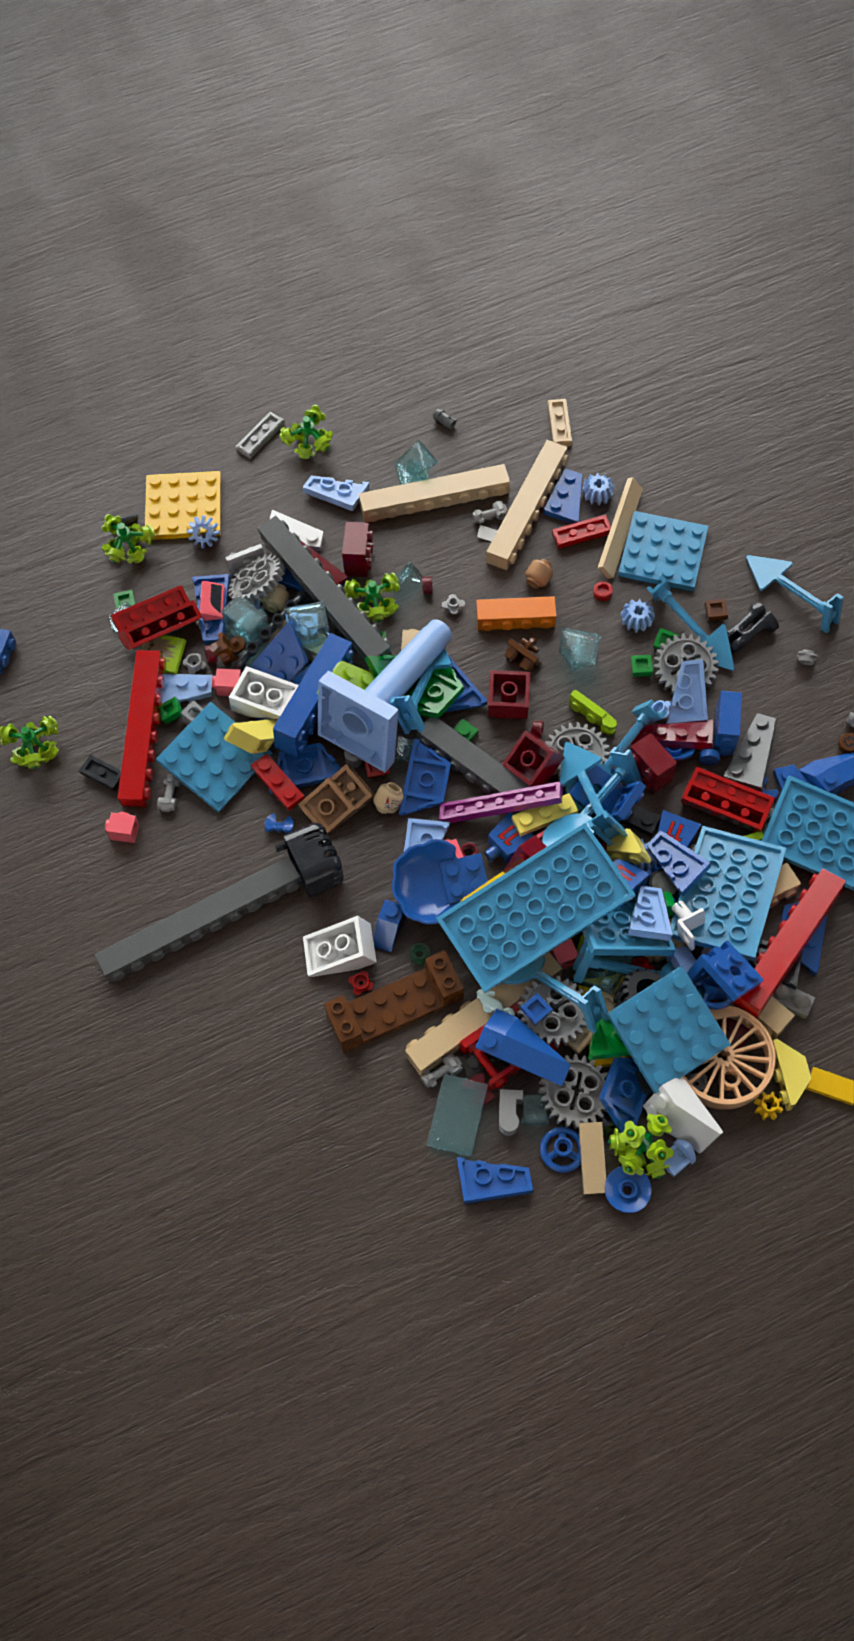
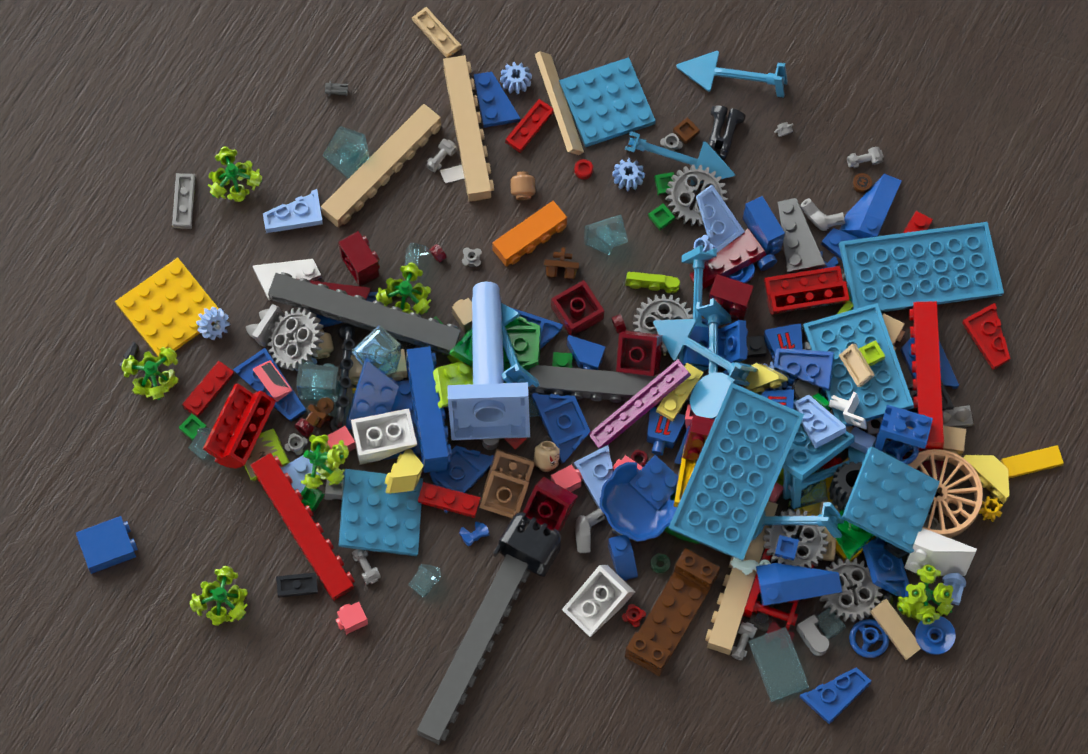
camera: 40 degrees left, 5 degrees up
none -> red plate [182,361,235,418]
none -> lime plant [301,435,349,489]
none -> clear light blue tile [408,564,441,597]
none -> dark red brick [523,477,578,532]
none -> coral brick [551,464,583,492]
none -> blue slope [567,335,605,370]
none -> light grey arm [575,508,605,553]
none -> light grey plate [660,133,683,151]
none -> light grey arm [800,198,845,231]
none -> tan tile [839,344,875,387]
none -> lime plate [859,340,885,366]

